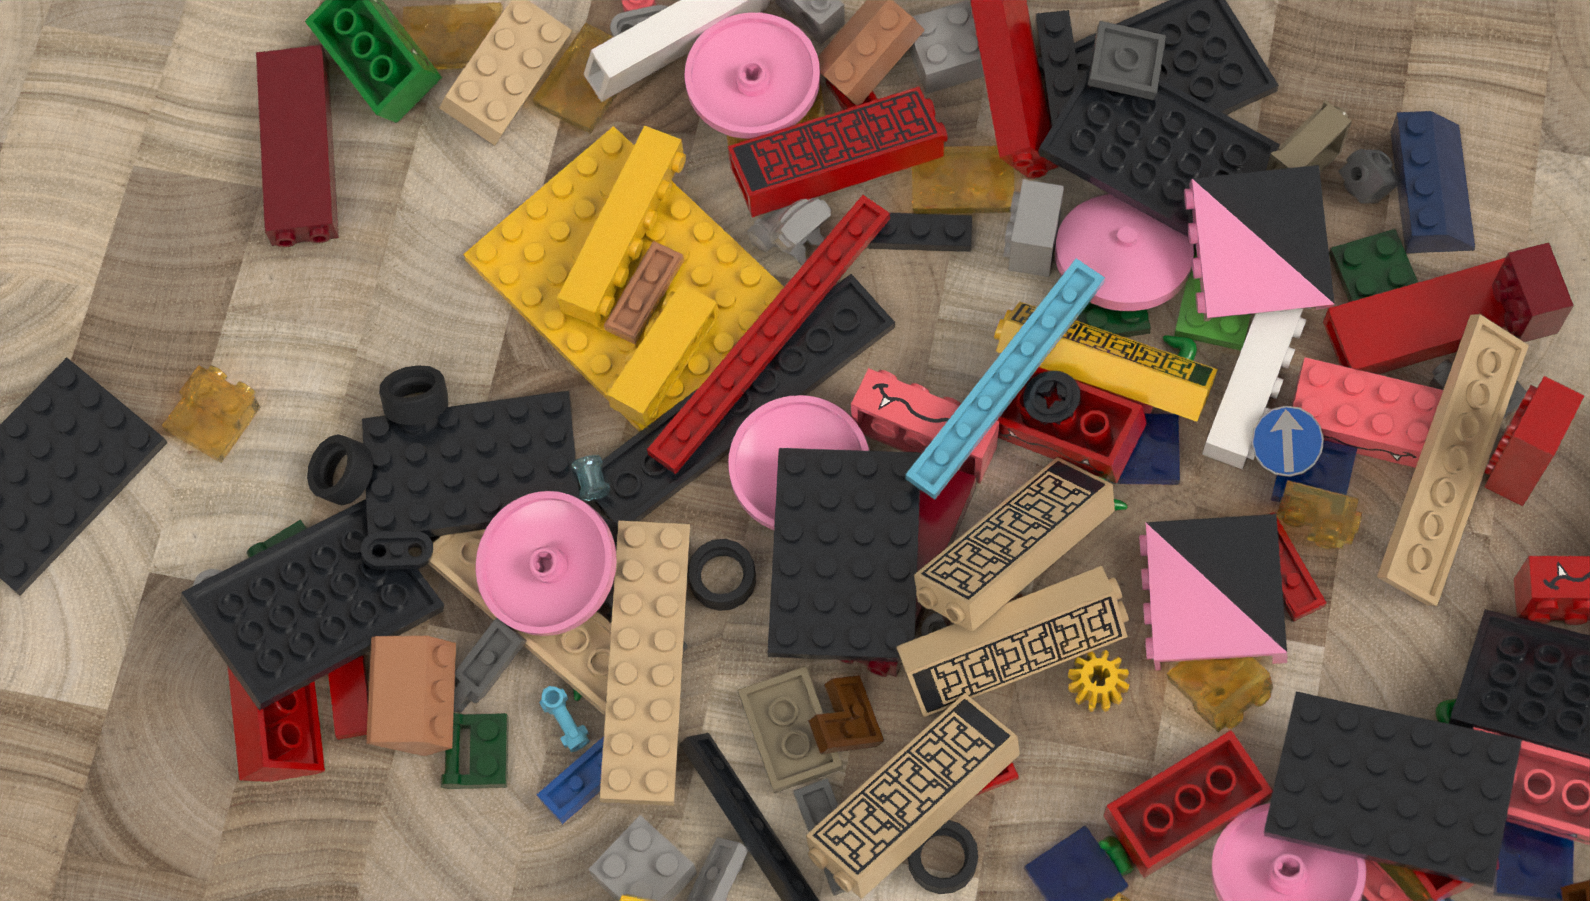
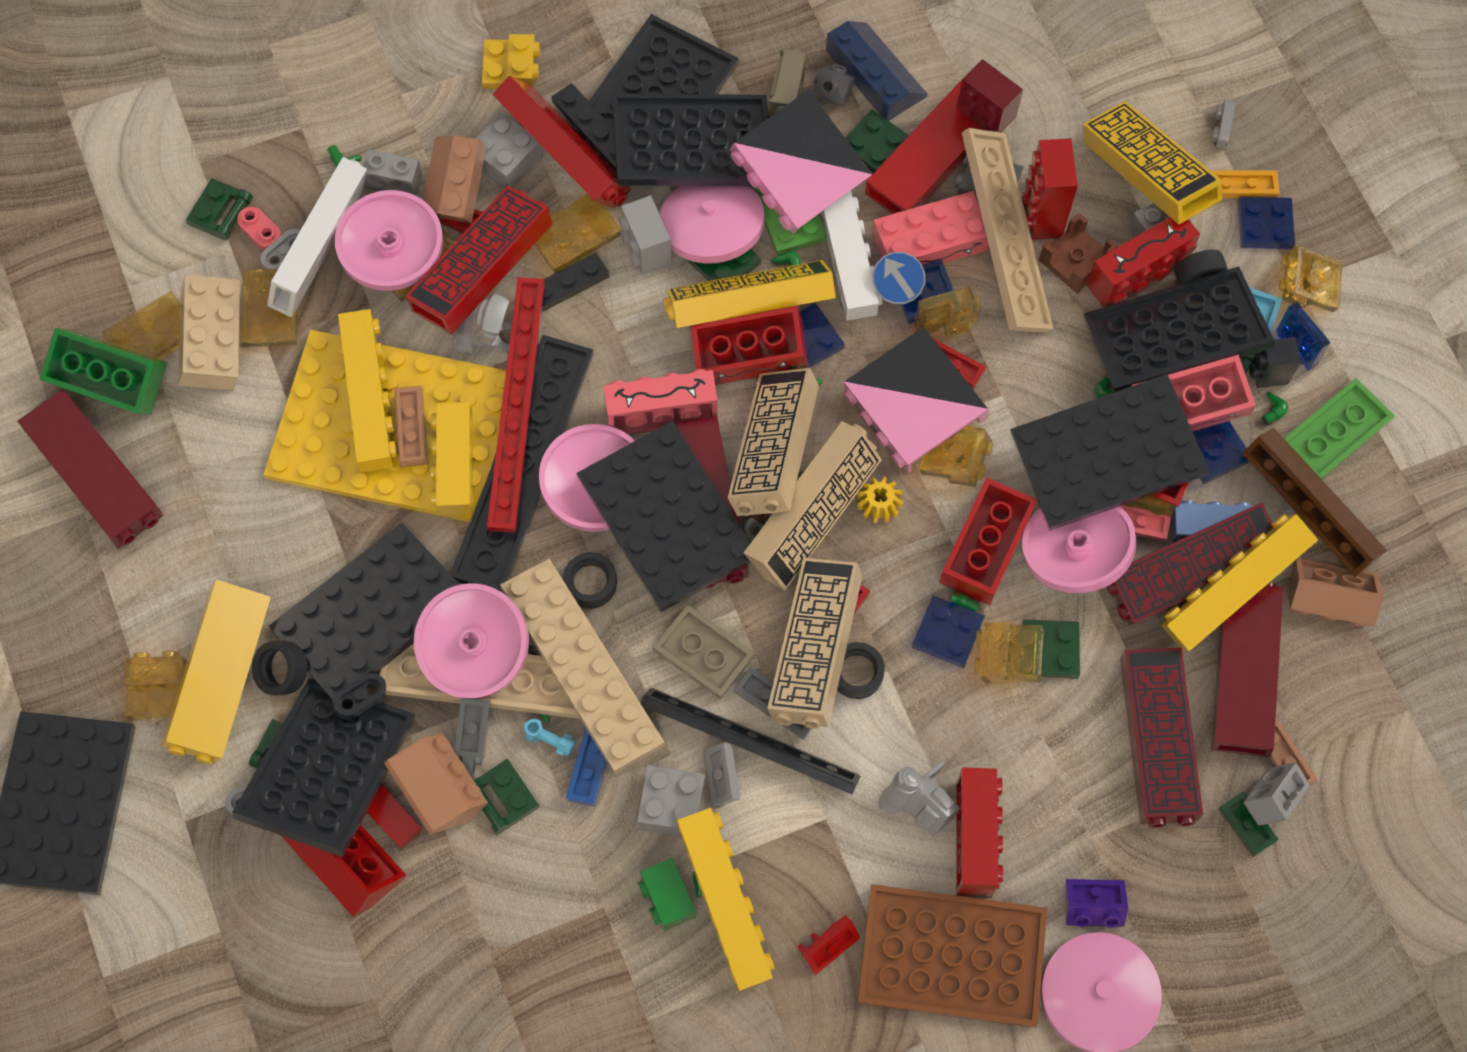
camera: 40 degrees left, 0 degrees up
black tyre [379,365,448,425] -> none
clear light blue bush [571,455,610,501] -> none
reddish brown plate [808,675,884,754] -> none
medium azure plate [906,258,1105,500] -> none
black gear [1023,371,1080,425] -> none
dark grey plate [1087,21,1166,100] -> none
none -> yellow brick [161,579,271,765]
none -> copper panel [1039,213,1118,294]

